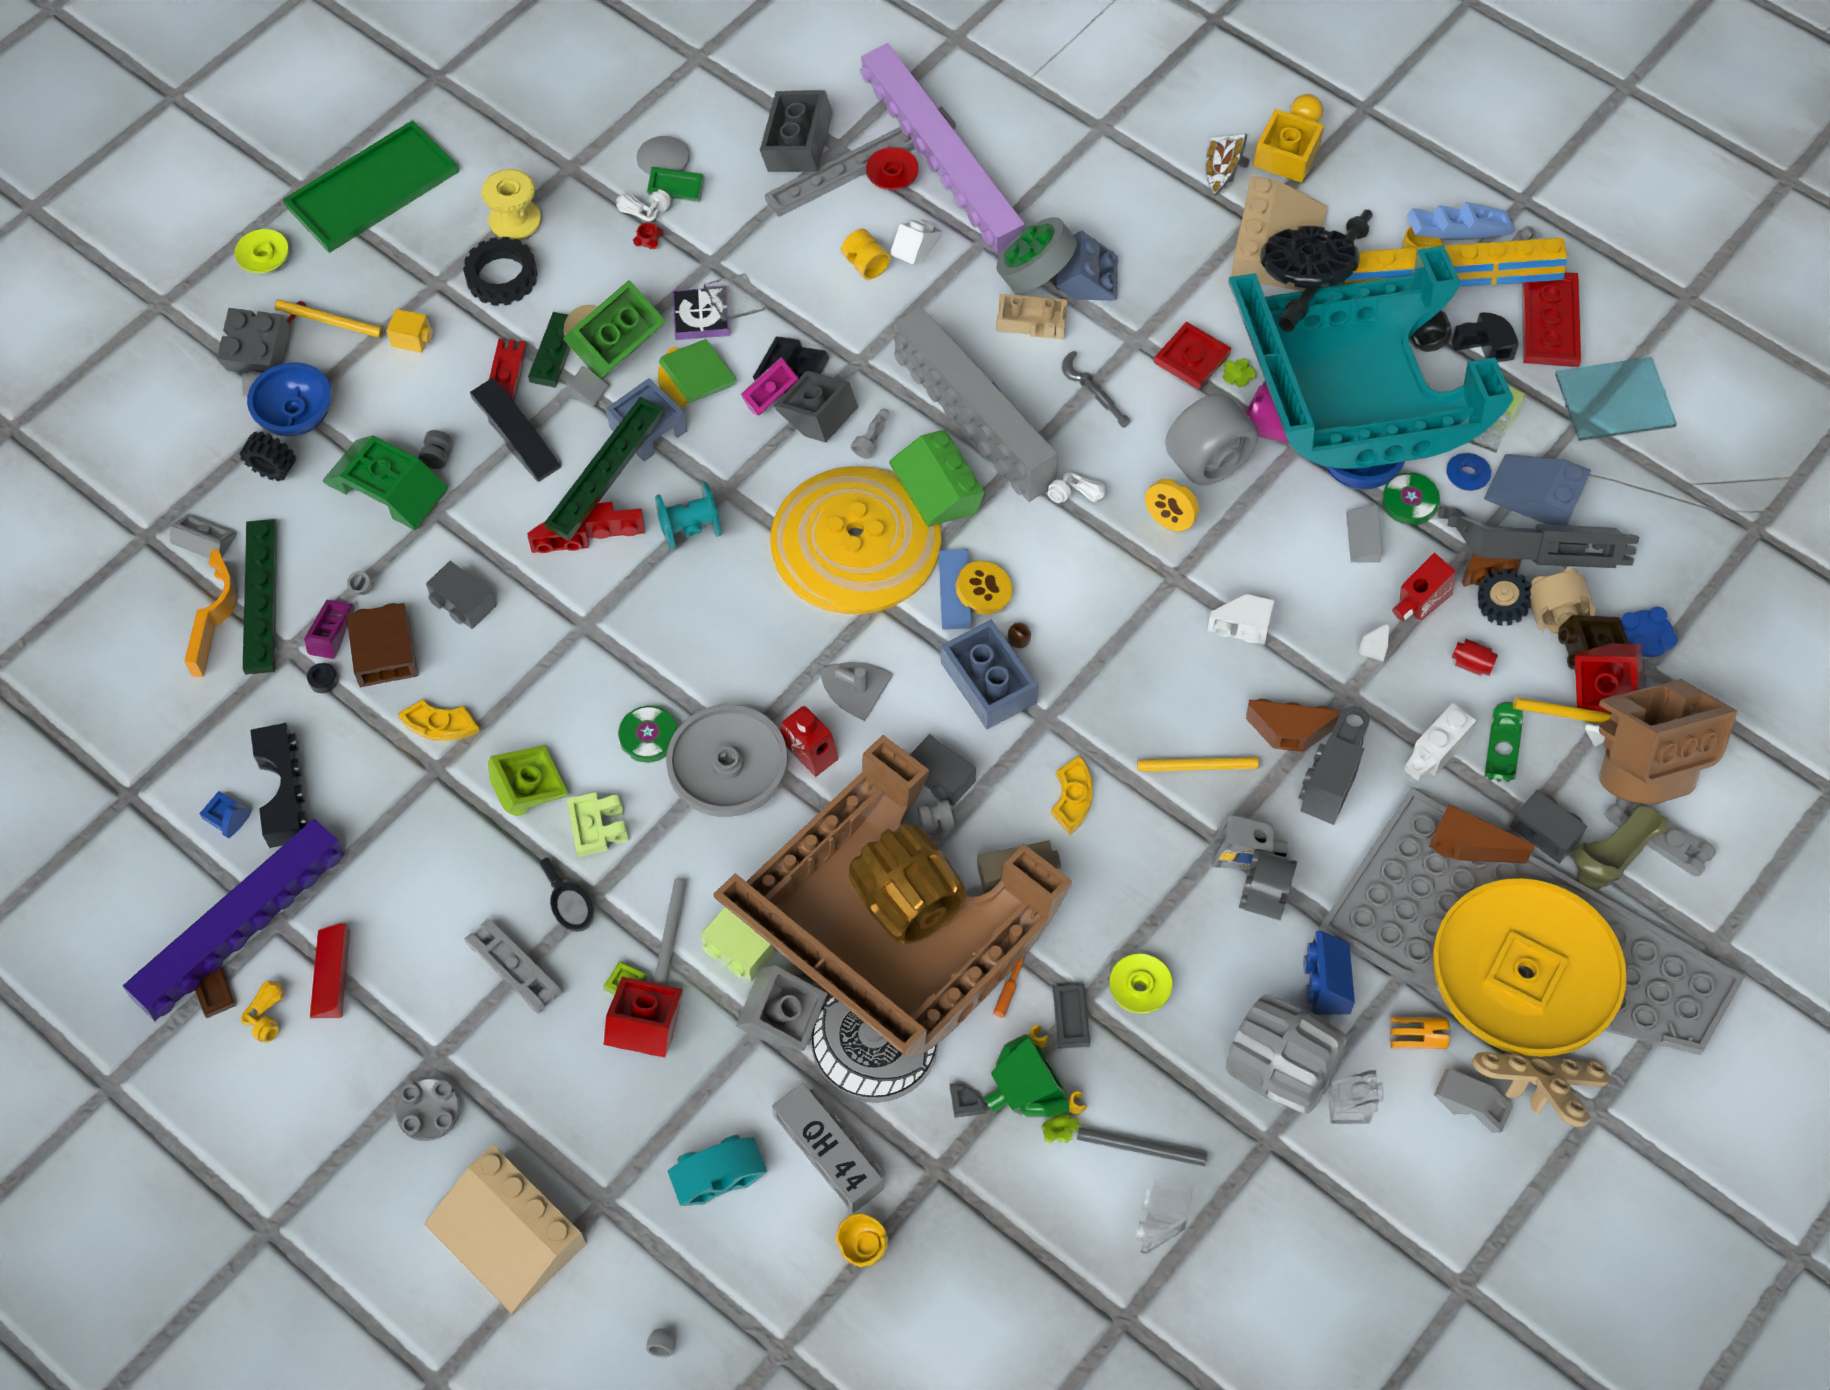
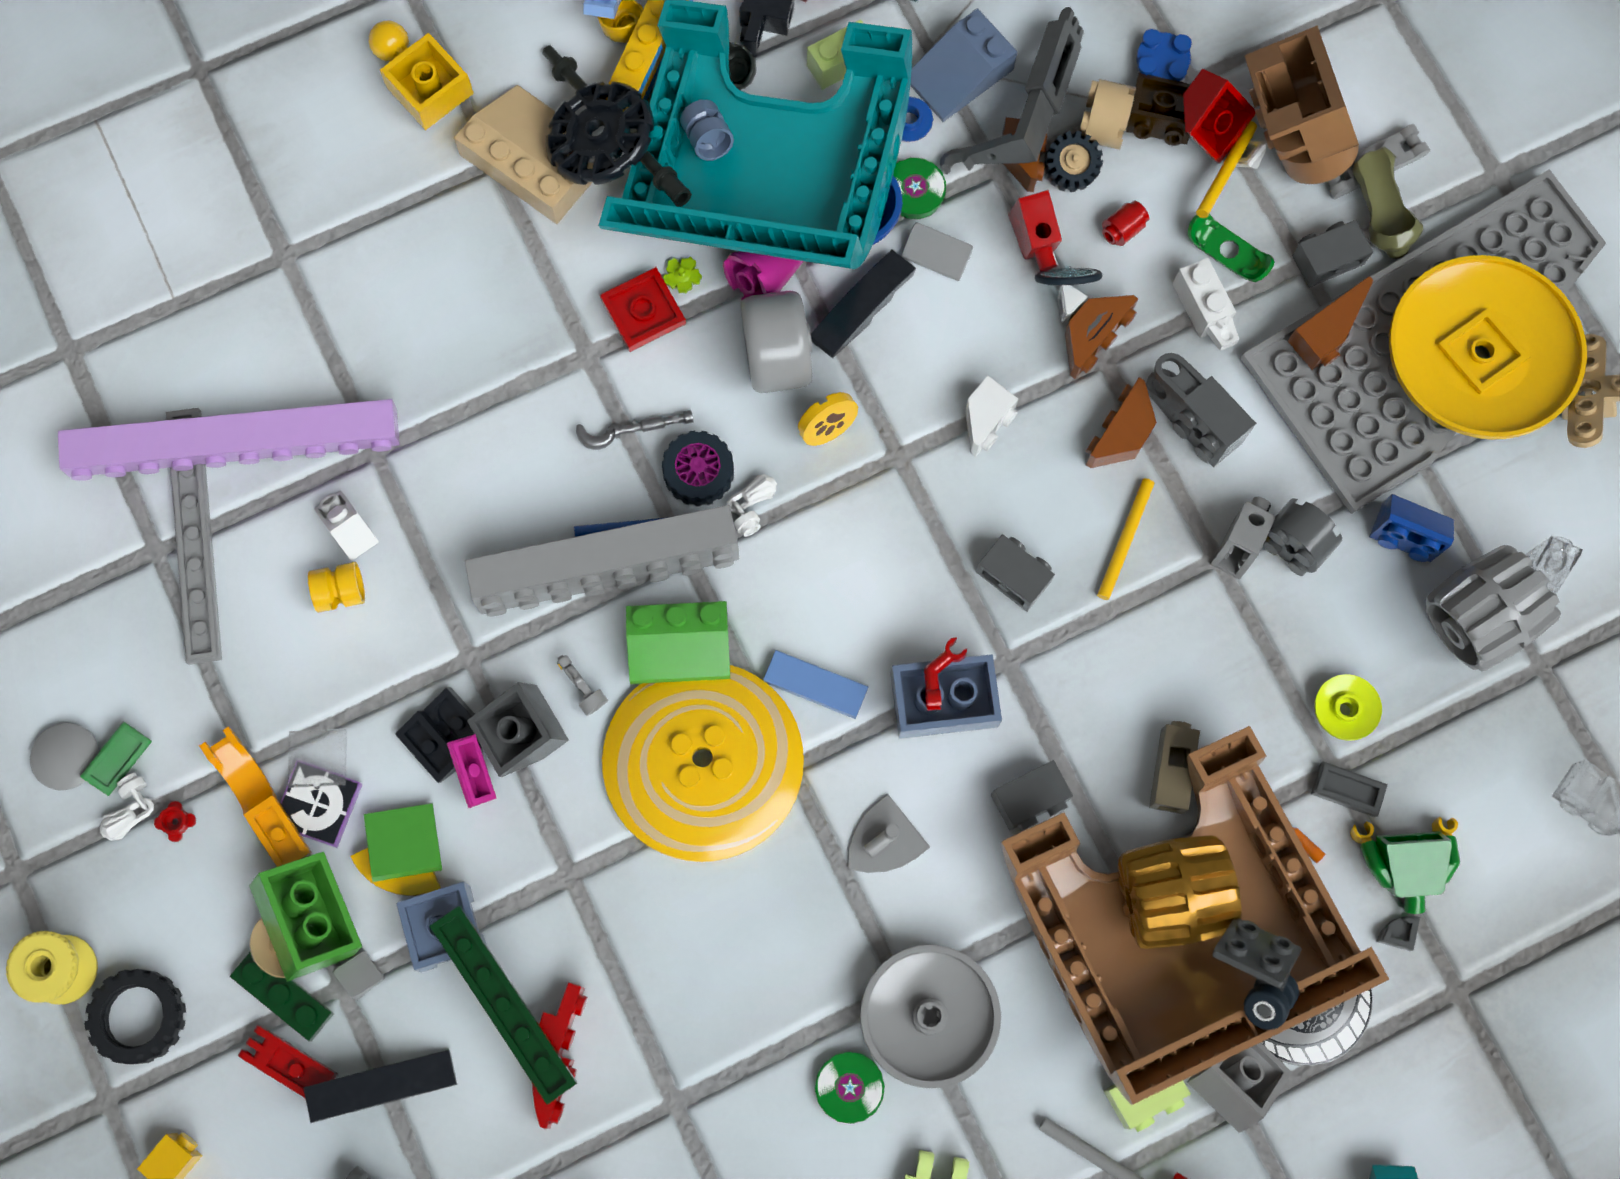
camera: 70 degrees left, 15 degrees up
teal hose [655,482,722,550] -> none
dark grey brick [760,90,833,172] -> none
light grey brick [772,1082,884,1213] -> none
red torso [780,706,838,777] -> none
yellow hair [835,1213,889,1268] -> none
red dish [866,147,919,190] -> none
light grey wheel [918,800,954,835] -> none
yellow tile [955,561,1013,615] -> none
light grey wheel [996,217,1077,293] -> none
tan piece [996,294,1068,339] -> none
reddish brown hinge [1008,622,1031,648] -> none
lime plant [1041,1114,1081,1144] -> none
yellow tile [1051,755,1093,835] -> none
sand blue slope [1056,230,1118,301] -> none
dark grey bar [1077,1127,1207,1167] -> none
shield [1205,134,1250,196] -> none
light orange arm [1390,1016,1450,1049] -> none
light grey slope [1434,1069,1513,1133] -> none
none -> light orange piece [199,726,313,867]
none -> black wheel [662,431,734,506]
none -> sand blue wheel [680,100,734,161]
none -> black slope [811,250,916,358]
none -> red arm [924,637,967,711]
none -> dark grey brick [975,534,1055,612]
none -> wheel [1035,266,1103,286]
none -> dark orange slope [1065,295,1138,379]
none -> dark grey plate [1212,919,1302,1030]

